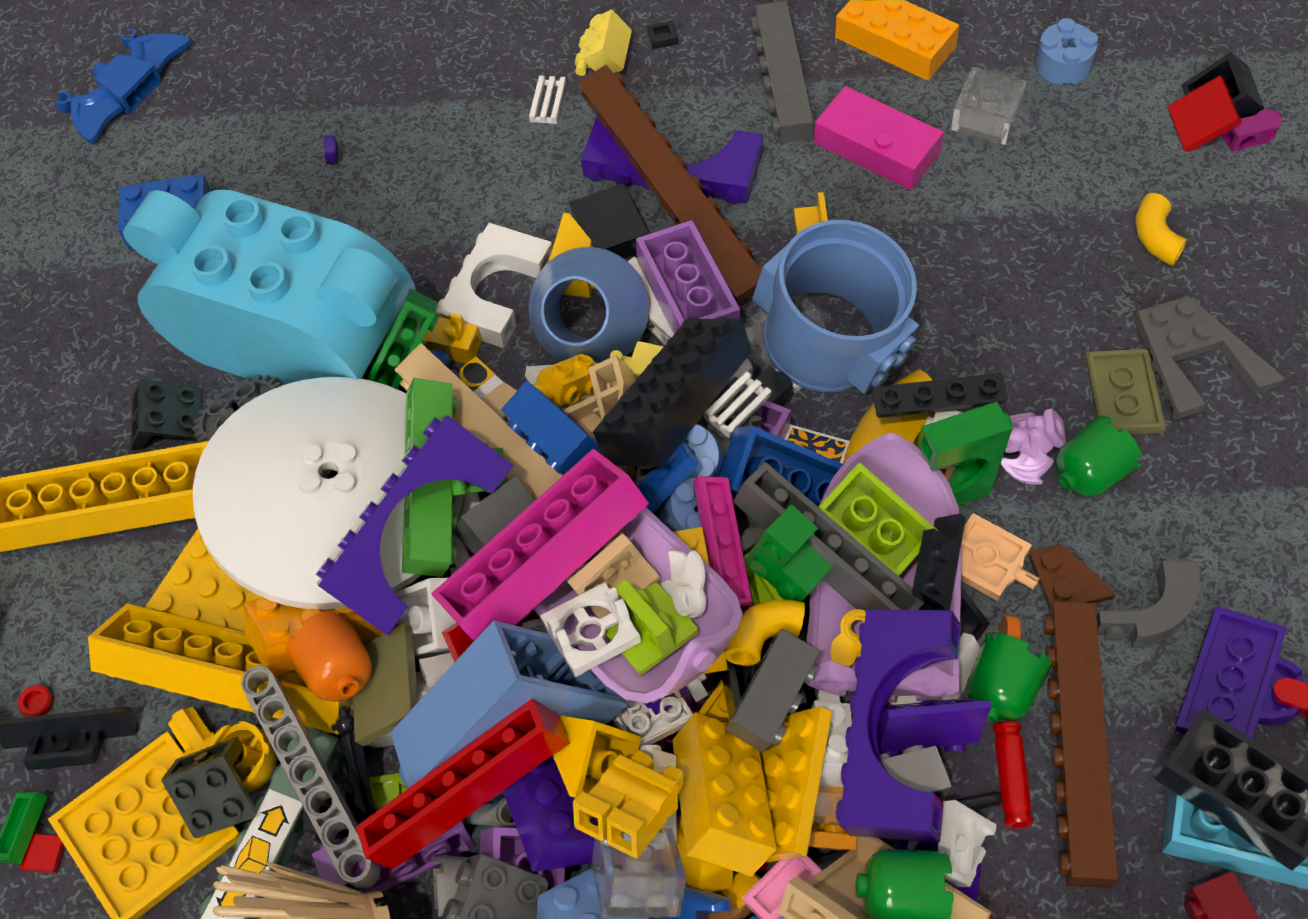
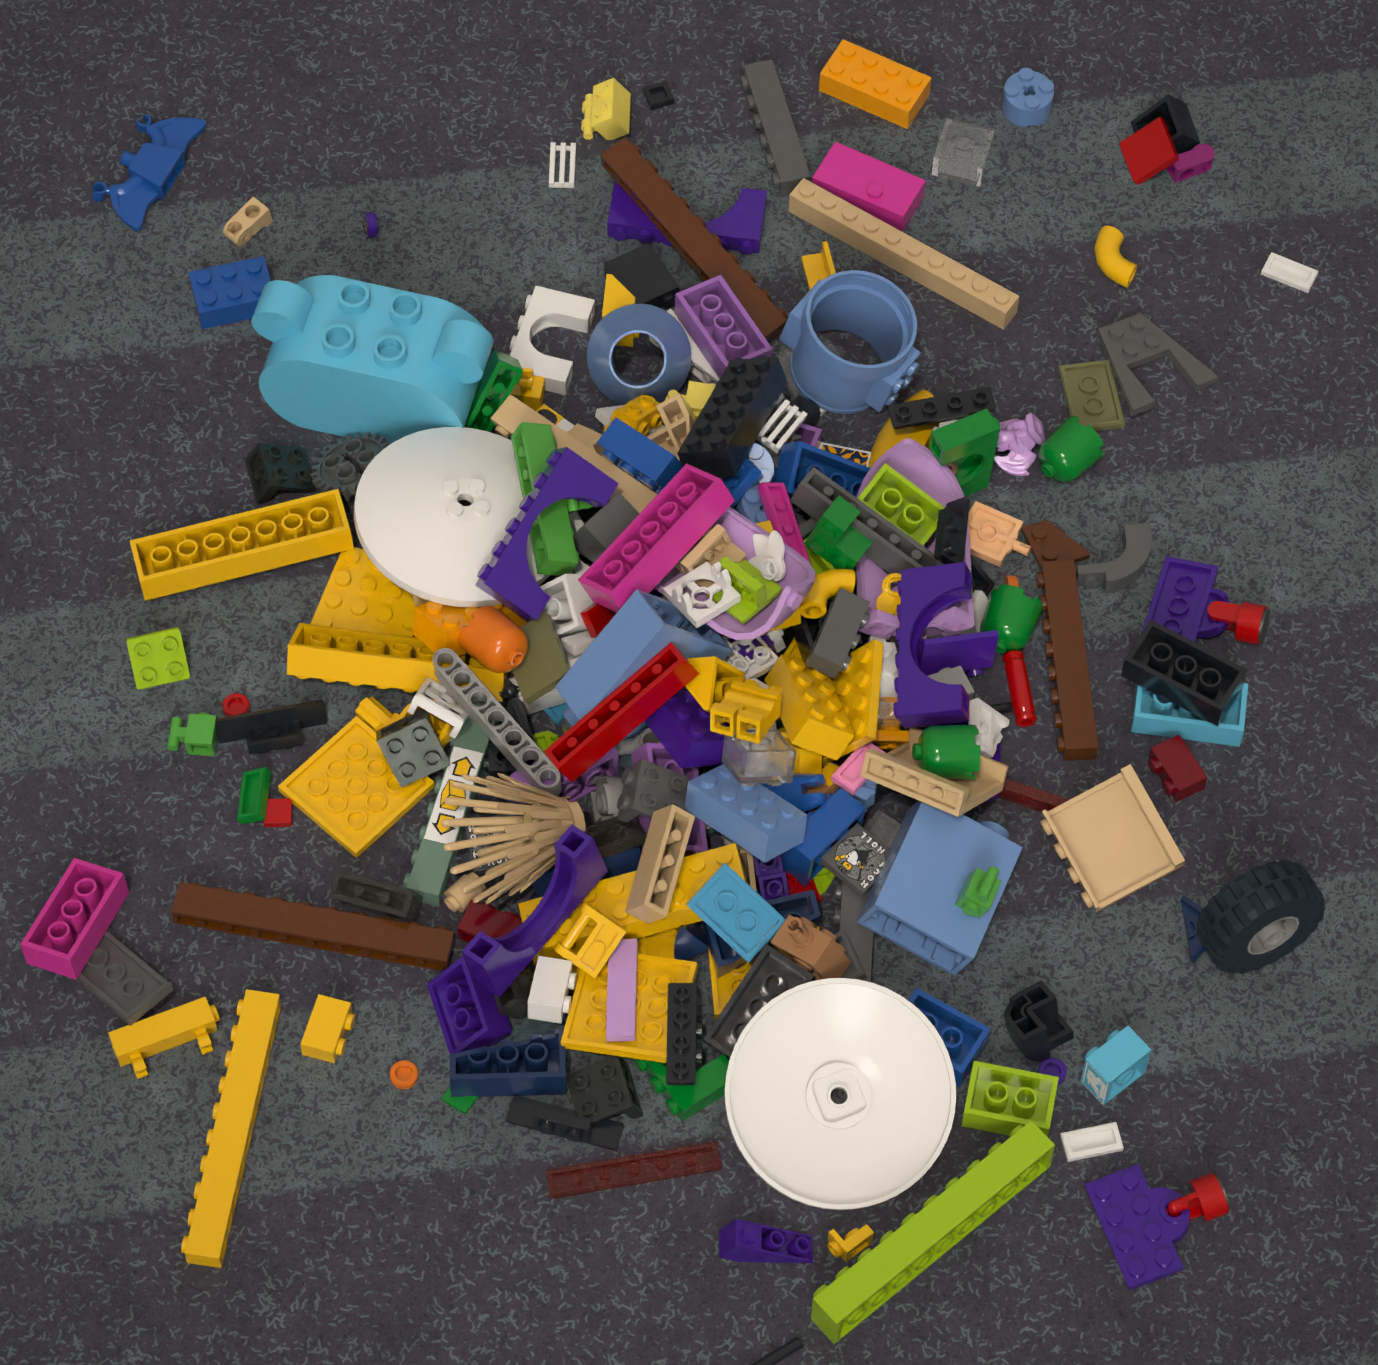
camera: 15 degrees left, 0 degrees up
none -> tan leg [223,197,273,247]
none -> white piece [407,677,475,739]
none -> tan brick [789,178,1019,330]

